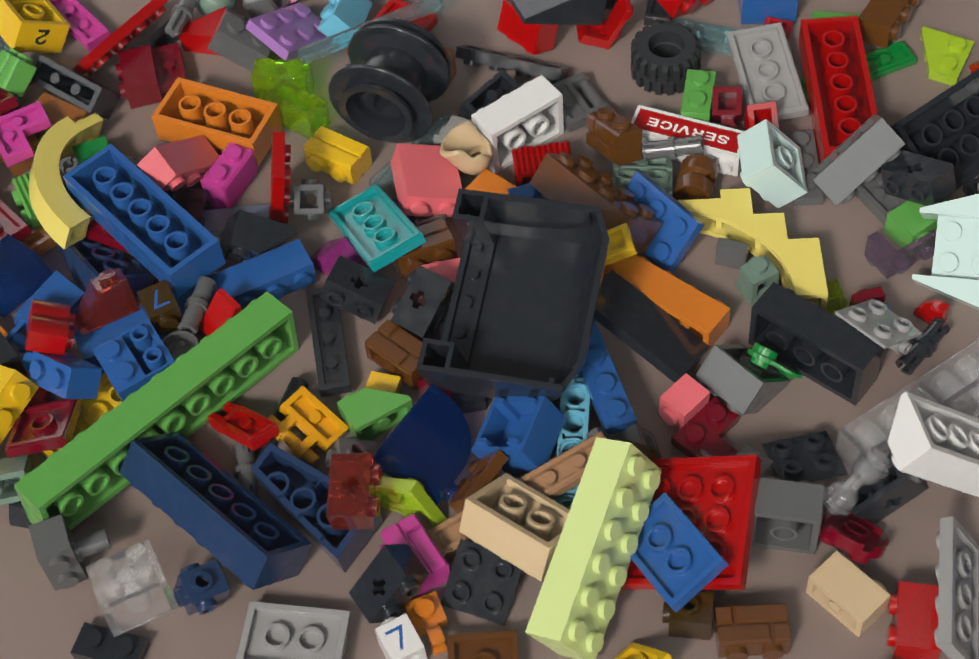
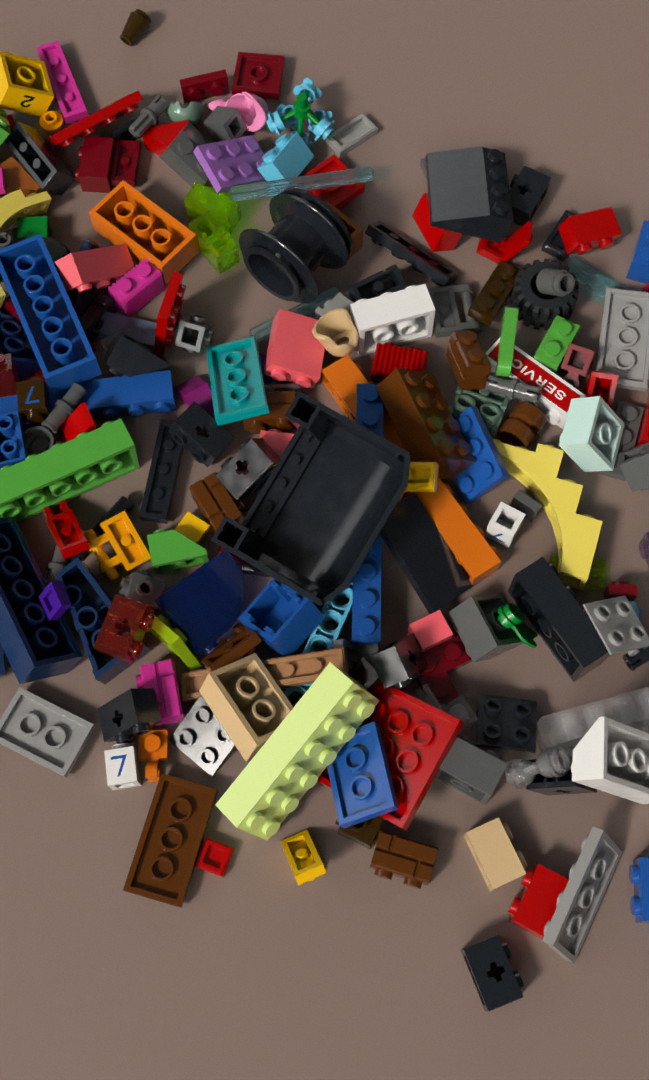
camera: 15 degrees right, 15 degrees up
yellow brick [303,126,372,185] -> none
sand green brick [734,255,780,307] -> none
dark red plate [819,509,889,564] -> none
none -> light orange plate [39,111,64,134]
none -> dark purple plate [39,580,71,621]
none -> black brick [369,633,427,689]
none -> dark brown plate [467,260,520,326]
none -> white brick [485,502,526,548]
none -> bright green beam [496,306,519,377]
none -> dark grey brick [536,268,575,297]

